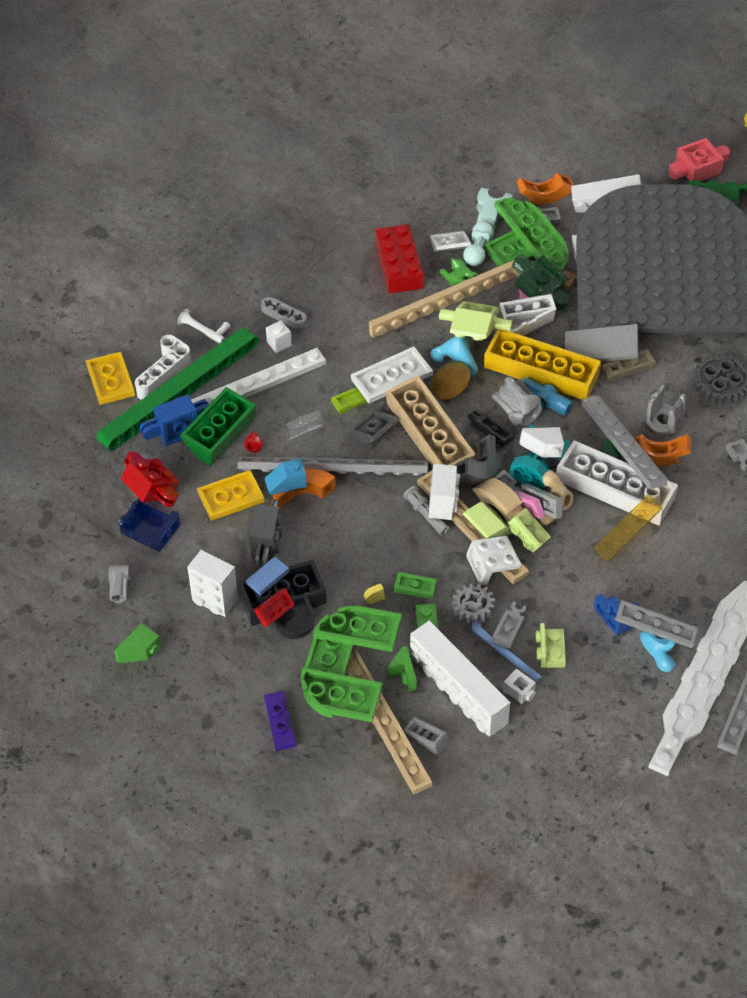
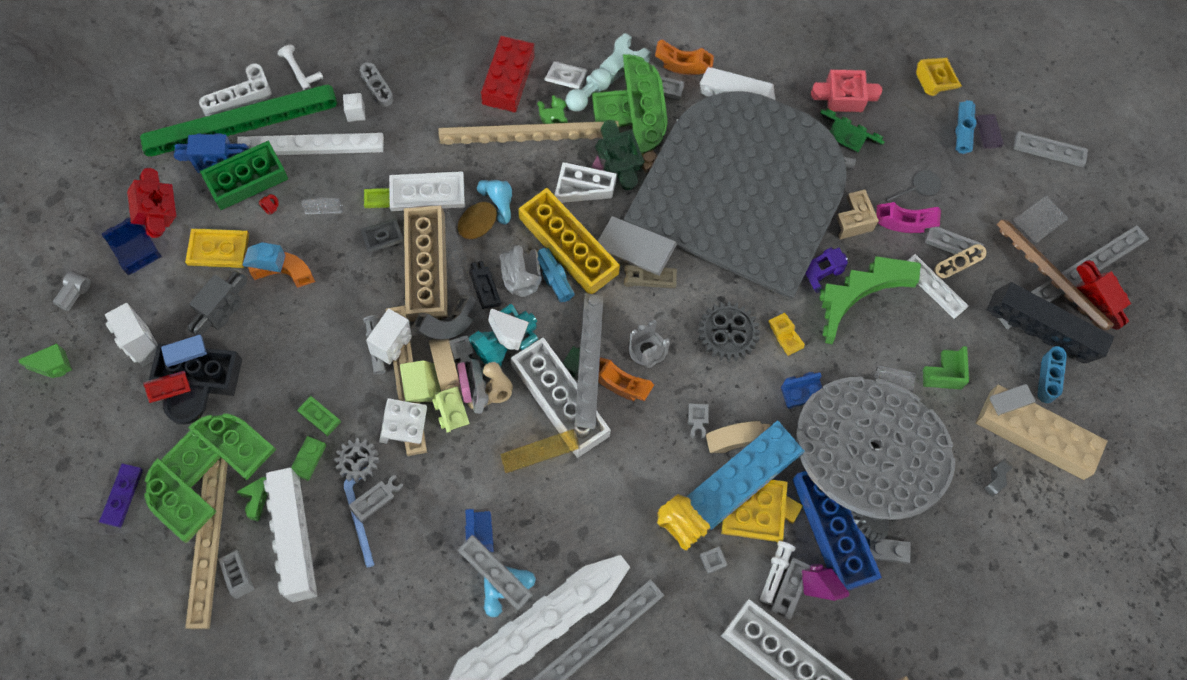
camera: 20 degrees right, 15 degrees up
yellow plate [86,352,135,405] -> none
light grey plate [238,456,428,476] -> none
light yellow tile [364,584,385,604] -> none
yellowish green slope [439,301,513,340] -> none
white brick [503,669,536,704] -> none
yellowish green bracket [536,623,566,668] -> none

